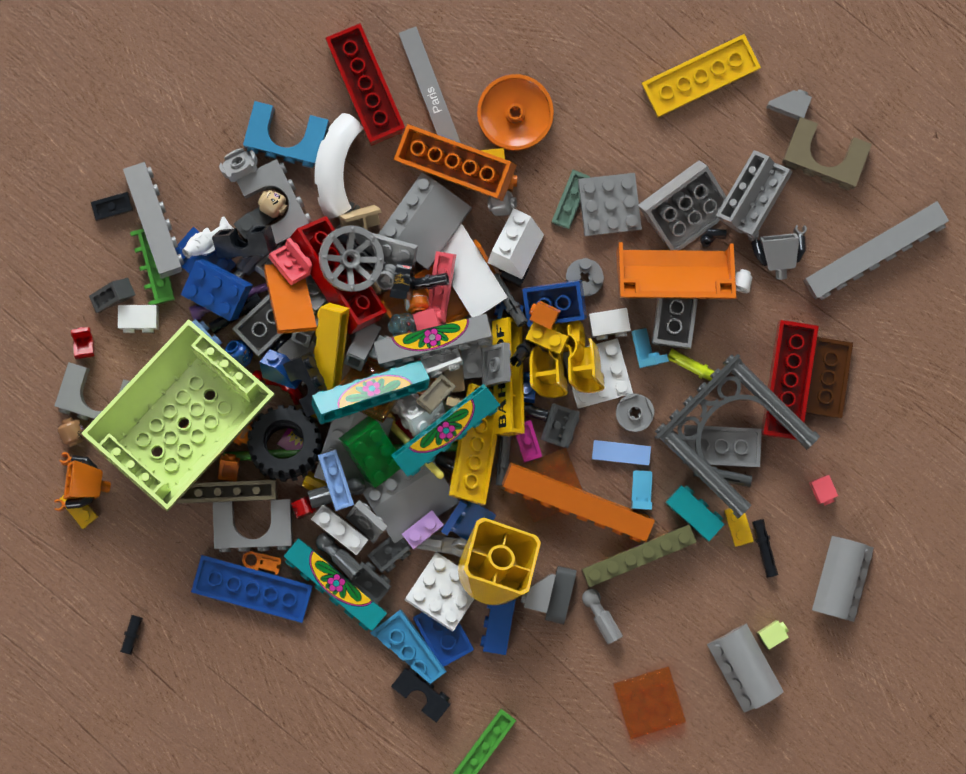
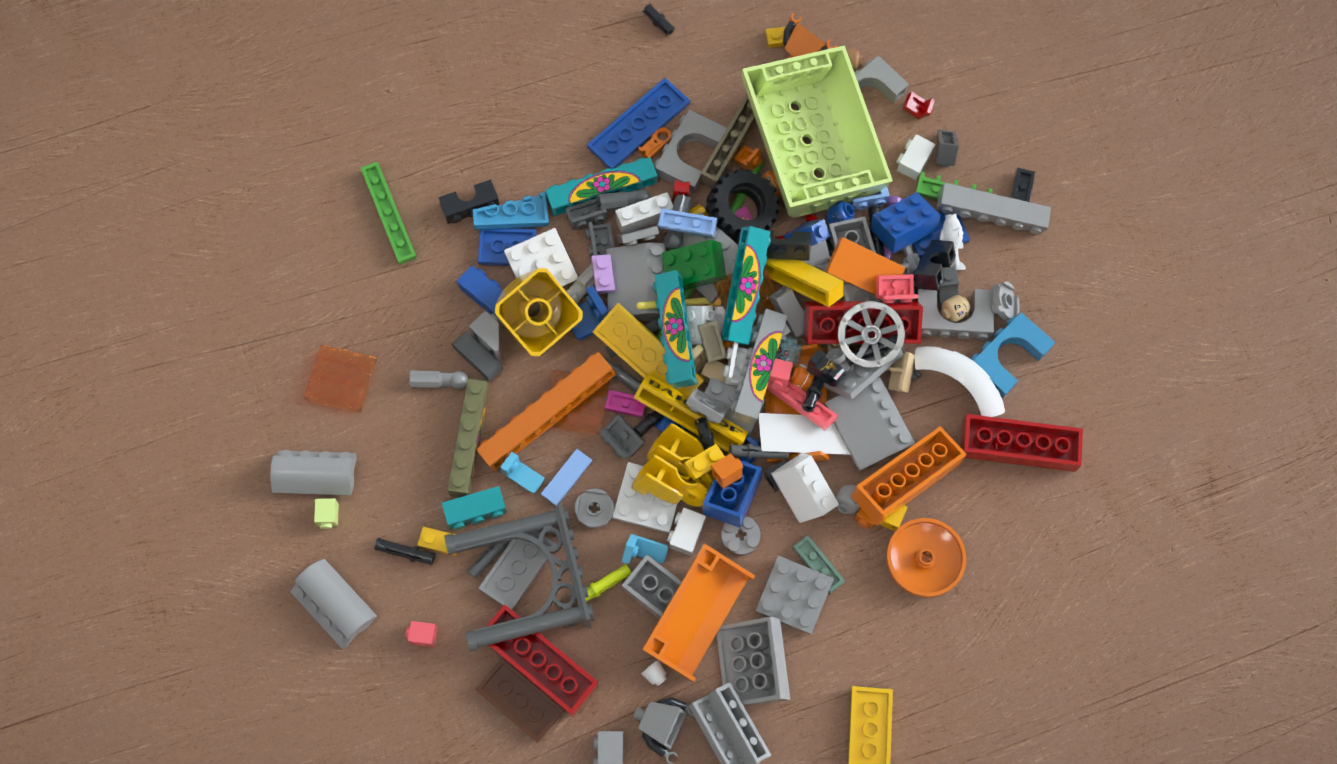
camera: 115 degrees right, 15 degrees down
light grey tile [399,27,461,143] -> none
black arm [700,228,727,247] -> none

